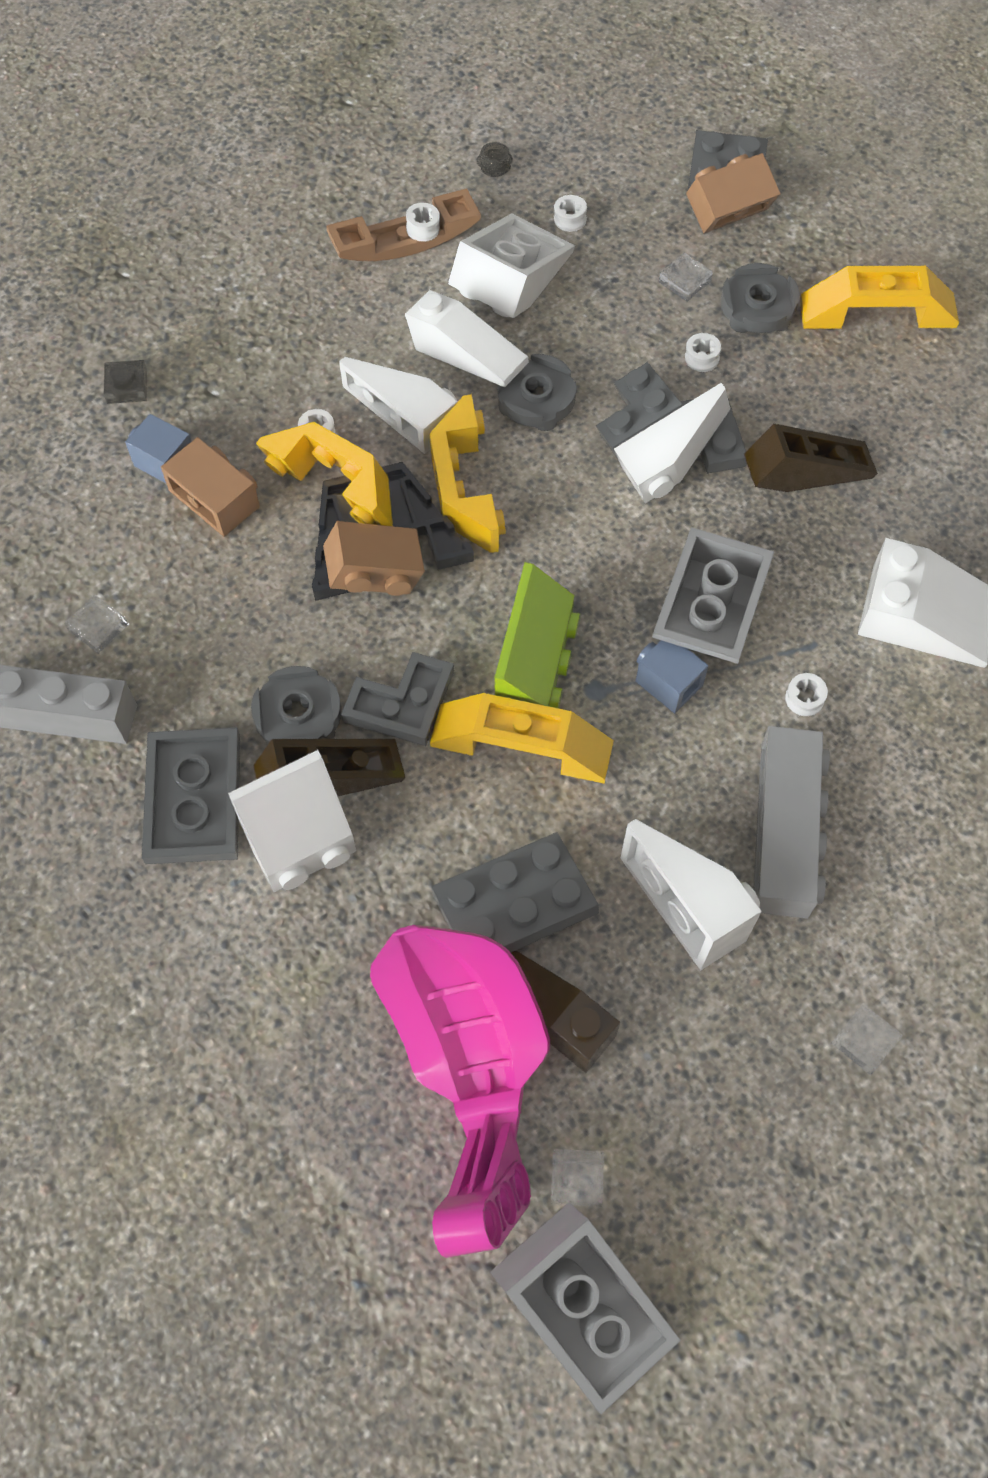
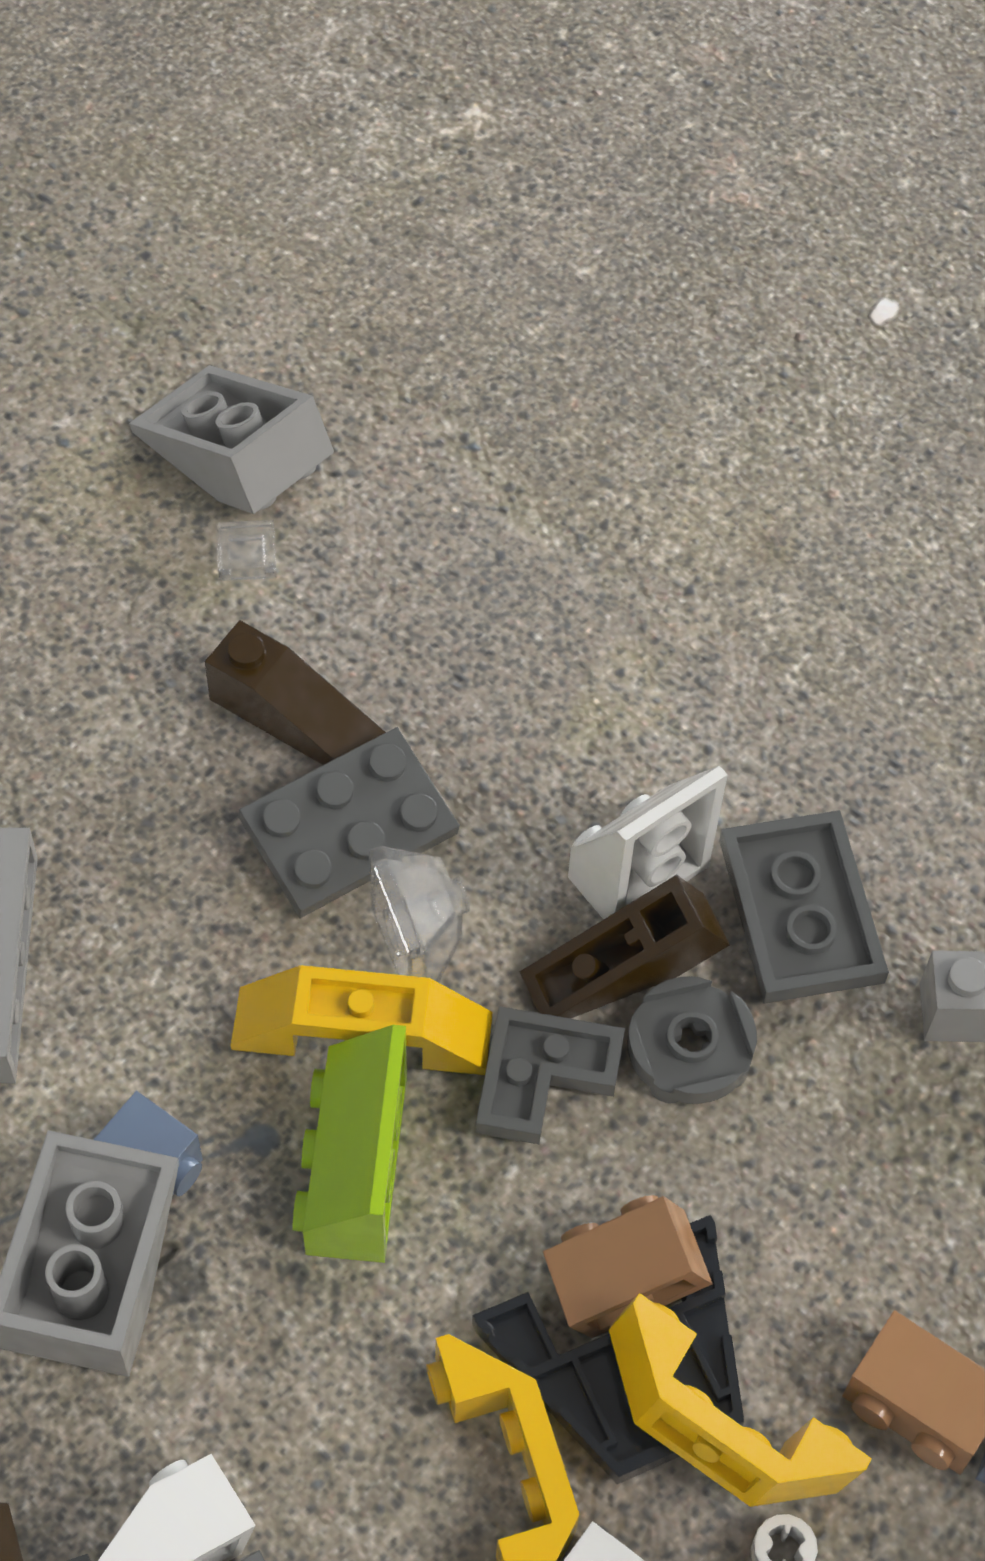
camera: 170 degrees right, 5 degrees down
dark pink piece [370,925,550,1258] -> none
white slope [620,819,762,971] -> none
none -> clear slope [369,846,470,983]

